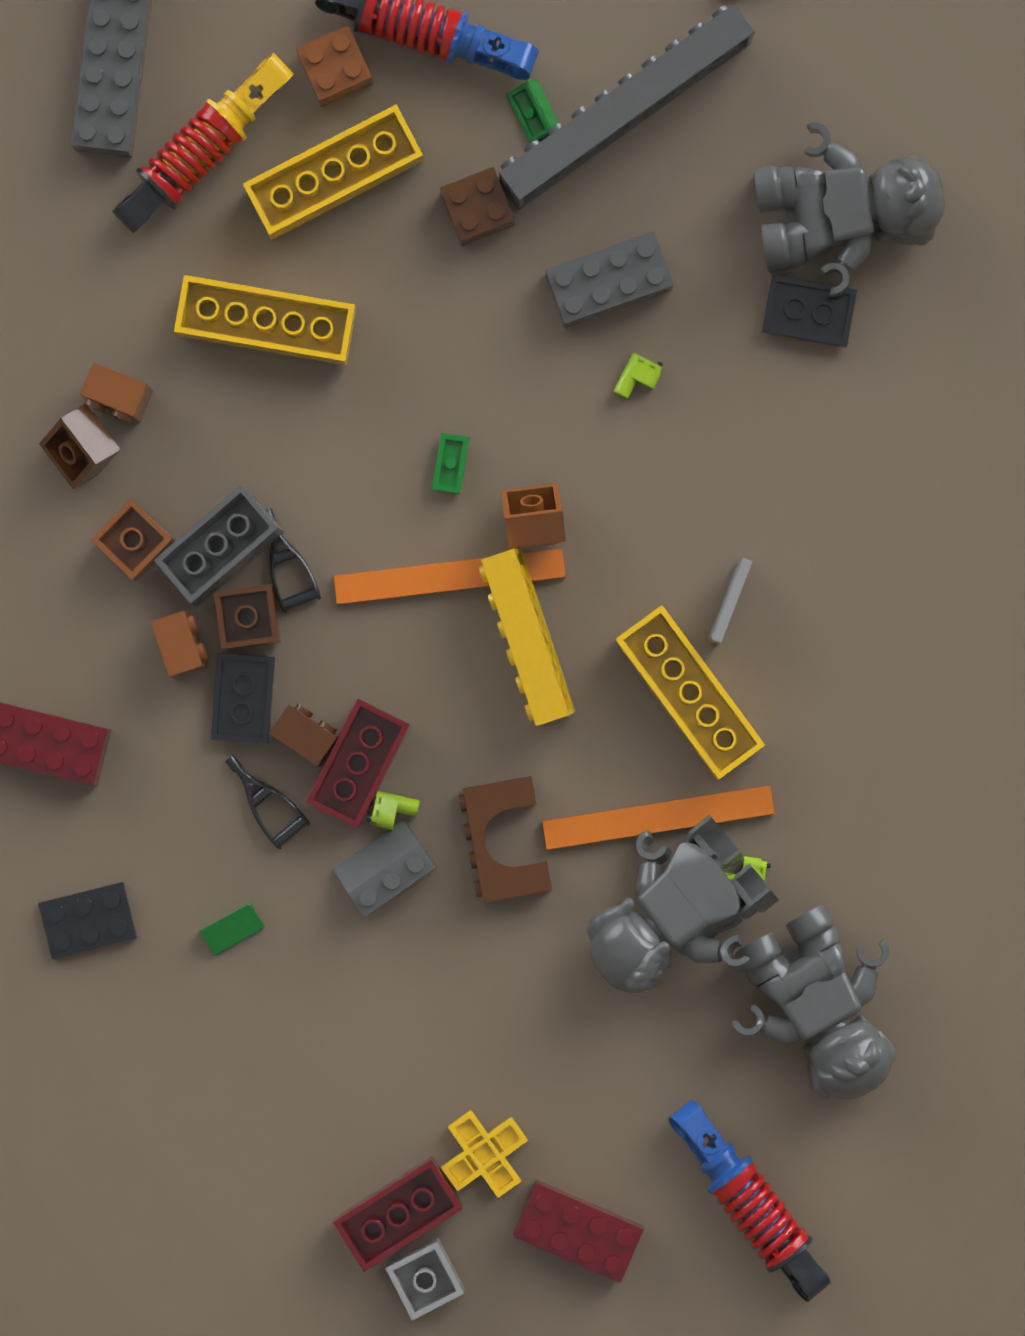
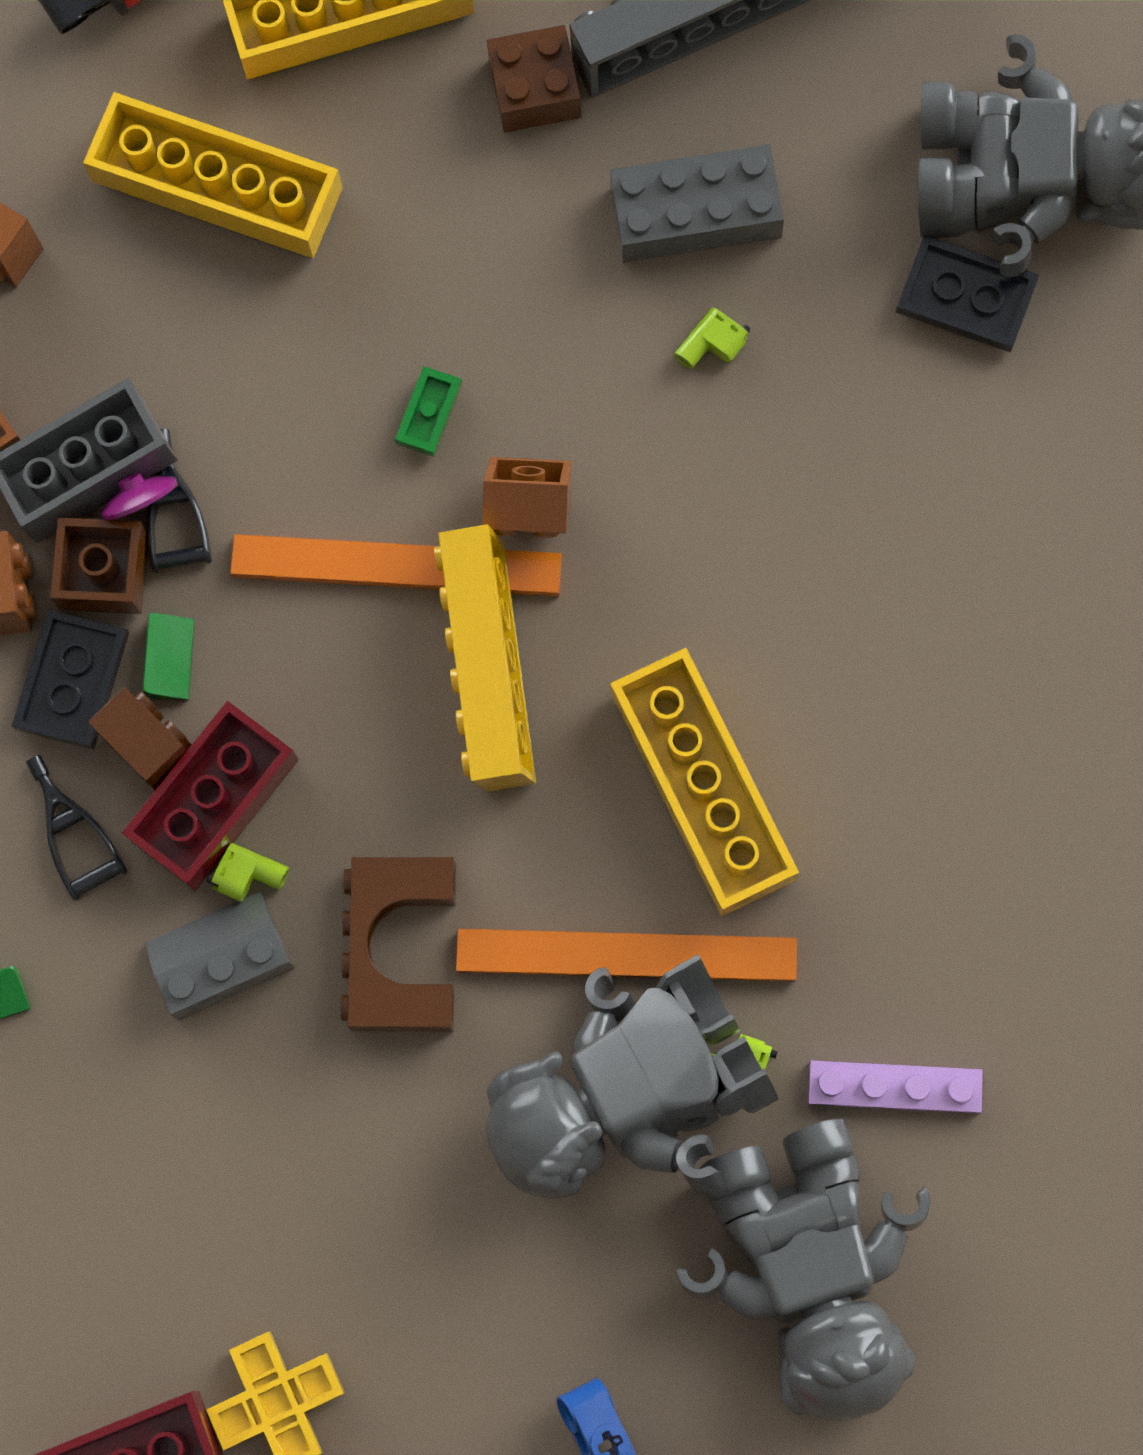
camera: 20 degrees right, 10 degrees down
light grey tile [708,558,753,645] -> none
none -> magenta dish [101,473,178,520]
none -> green slope [143,613,195,701]
none -> lavender plate [808,1060,983,1114]

